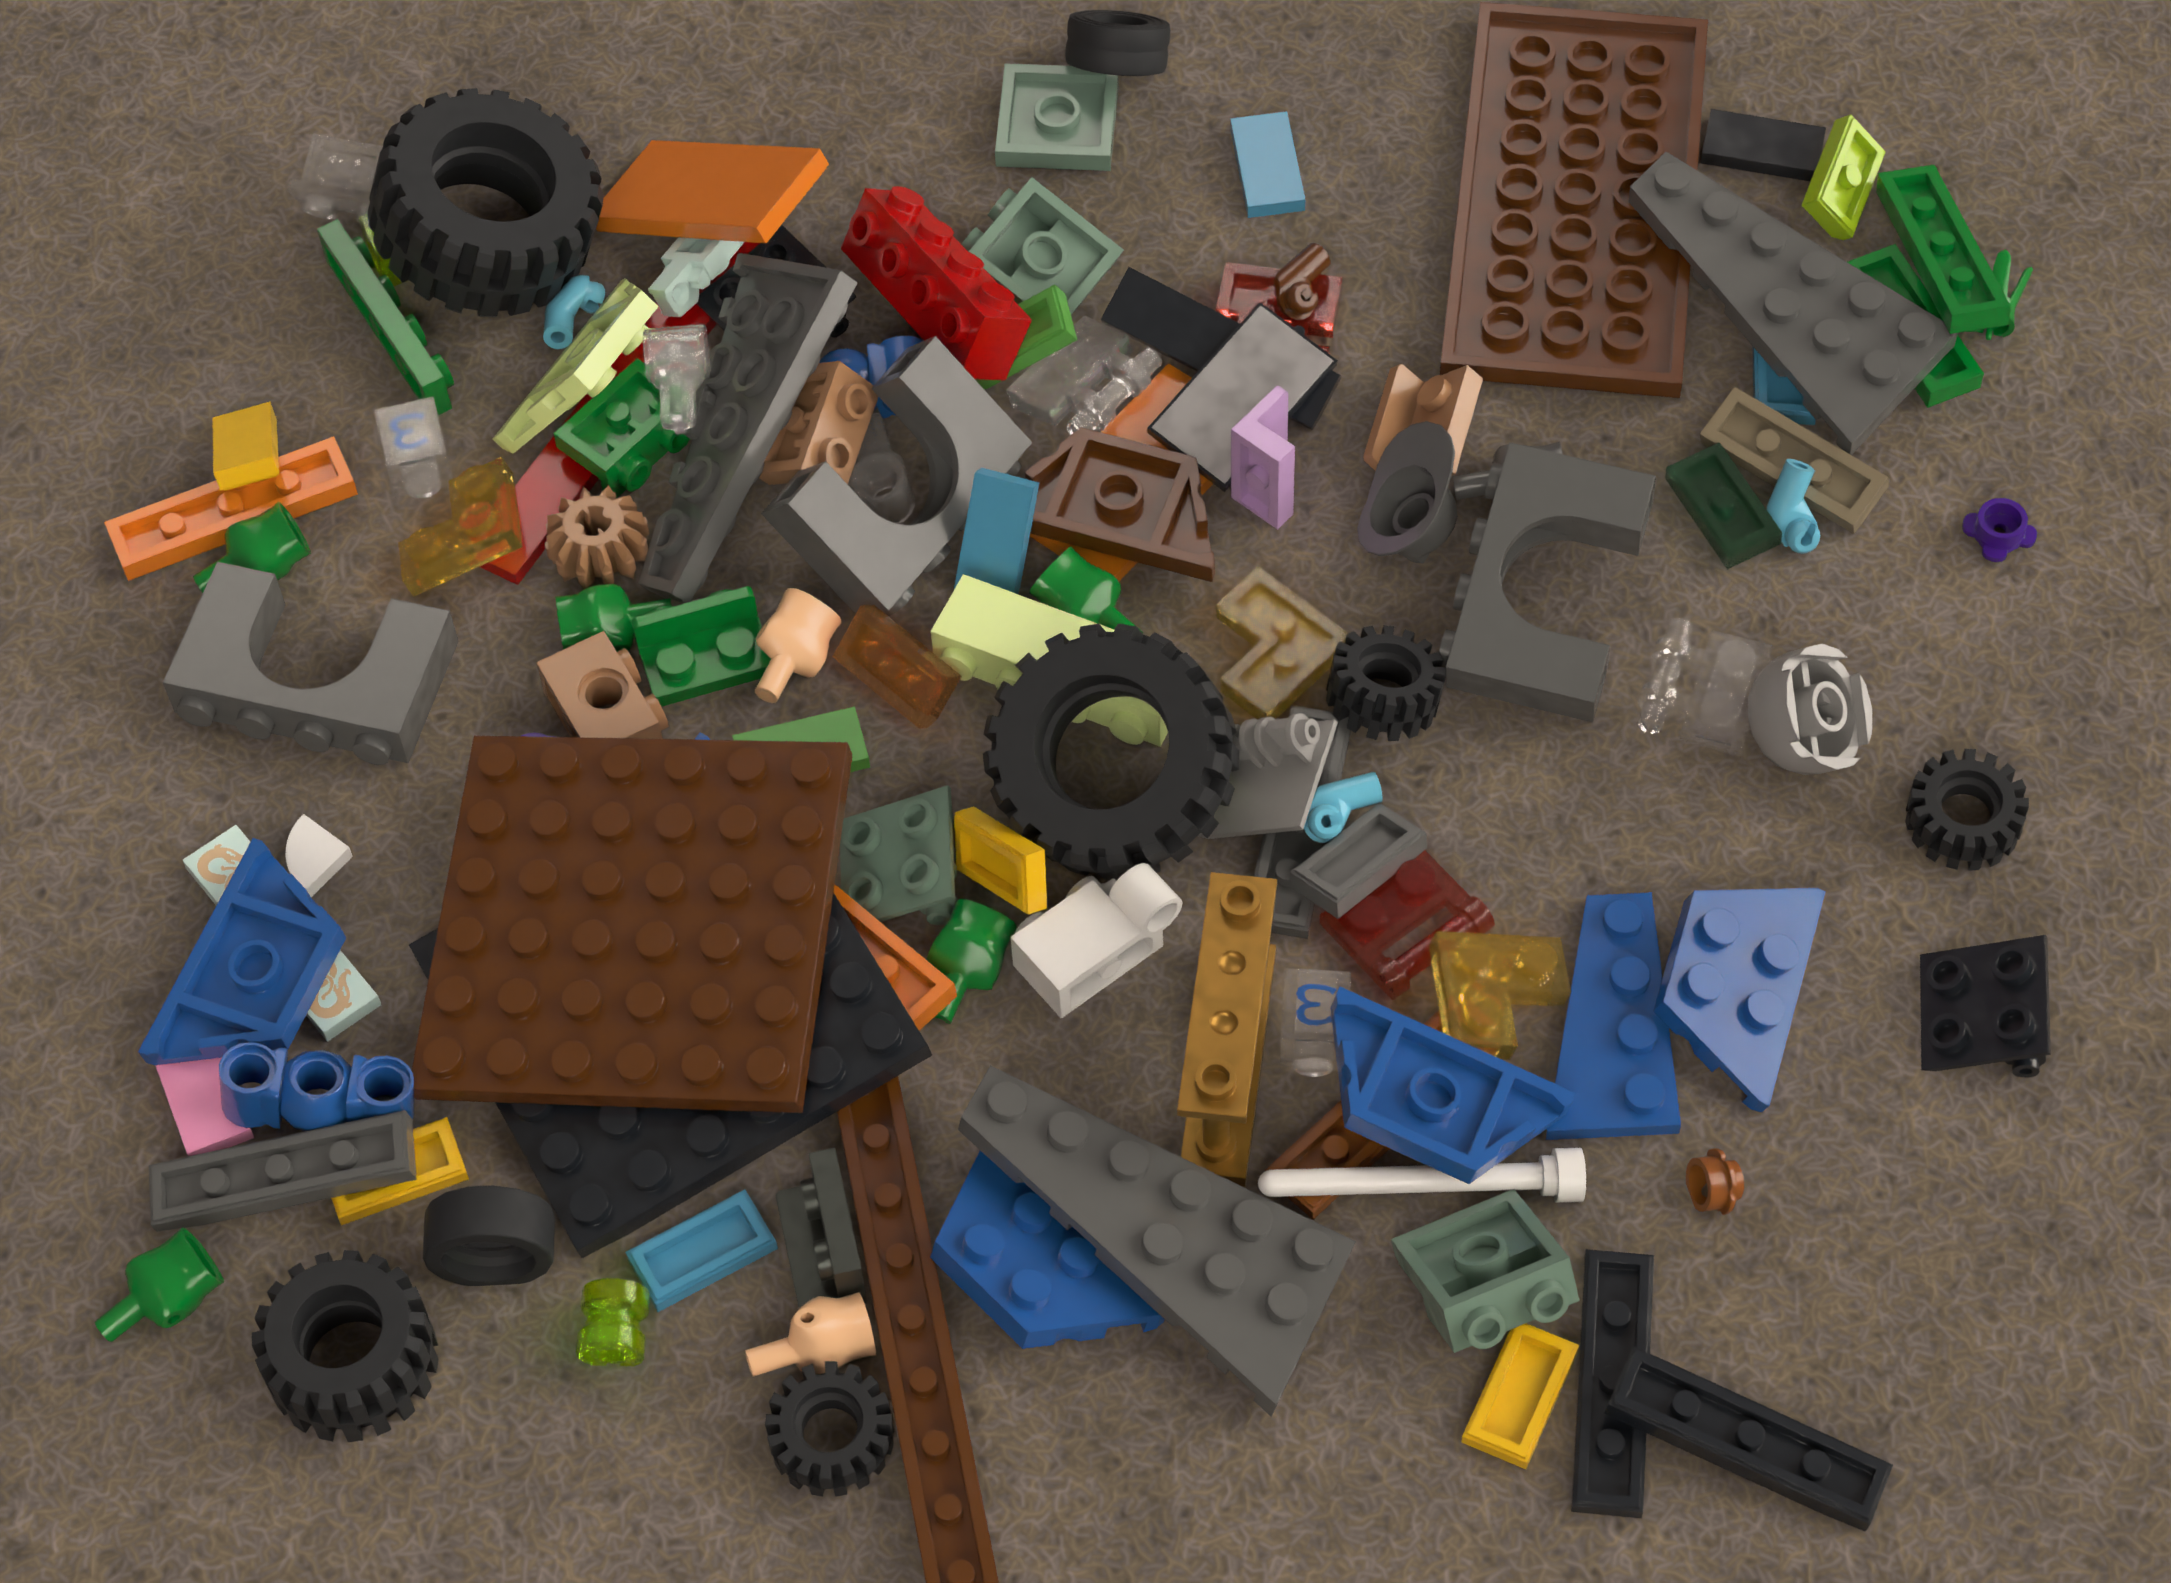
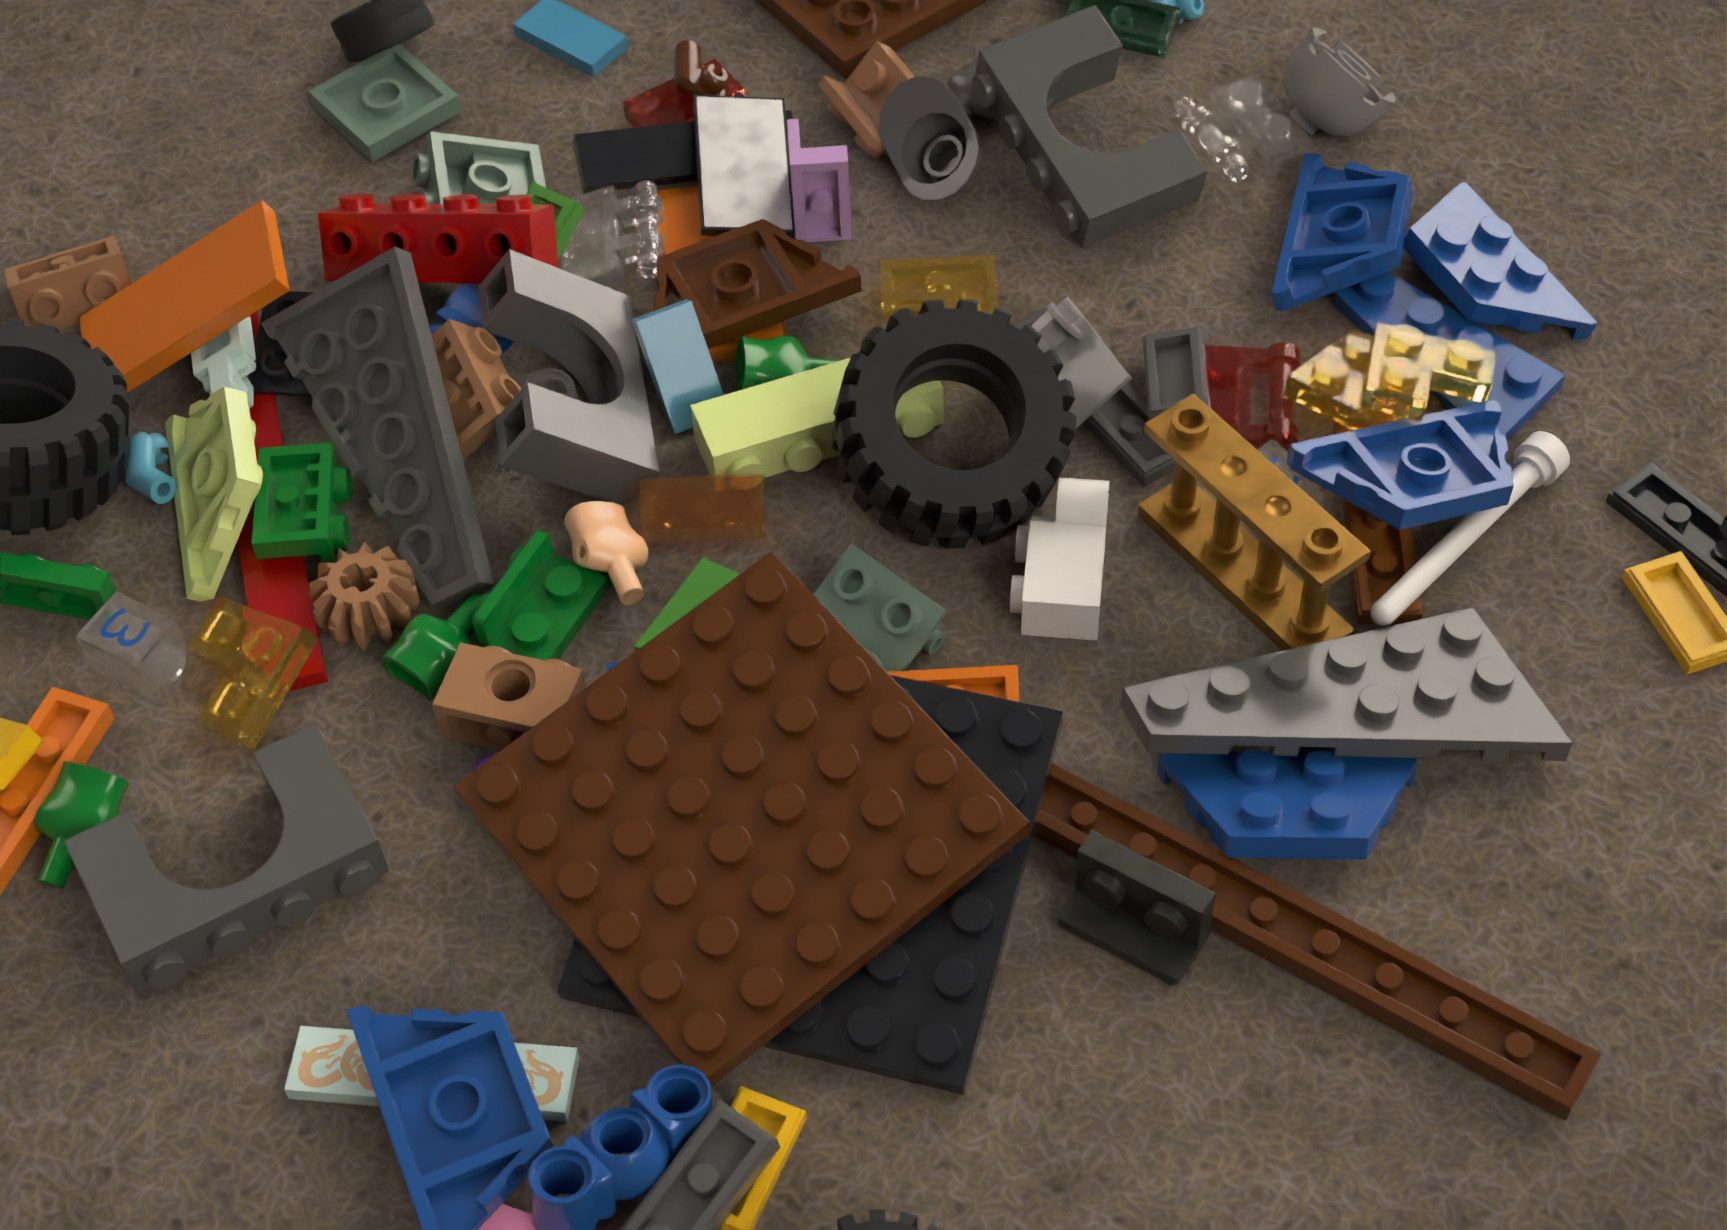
camera: 45 degrees left, 5 degrees down
white tile [285,814,353,897] -> none
black tyre [423,1185,555,1286] -> none
clear neon green wheel [575,1278,650,1367] -> none
dark azure tile [625,1189,778,1312] -> none
clear axle [643,324,710,434] -> none
light nougat piece [745,1292,876,1377] -> none
black tyre [765,1361,894,1497] -> none
green piece [926,899,1017,1024] -> none
yellow tile [954,806,1047,915] -> none
medium azure arm [1304,772,1383,843] -> none
black tyre [1326,625,1446,741] -> none
sand green plate [1391,1189,1580,1353] -> none
dark orange plate [1686,1148,1744,1215] -> none
black tyre [1905,748,2029,871] -> none
black hinge [1920,935,2051,1078] -> none
none -> medium nougat bracket [4,235,132,330]
none -> blue wing [1271,153,1413,311]
none -> clear yellow plate [1360,322,1496,421]

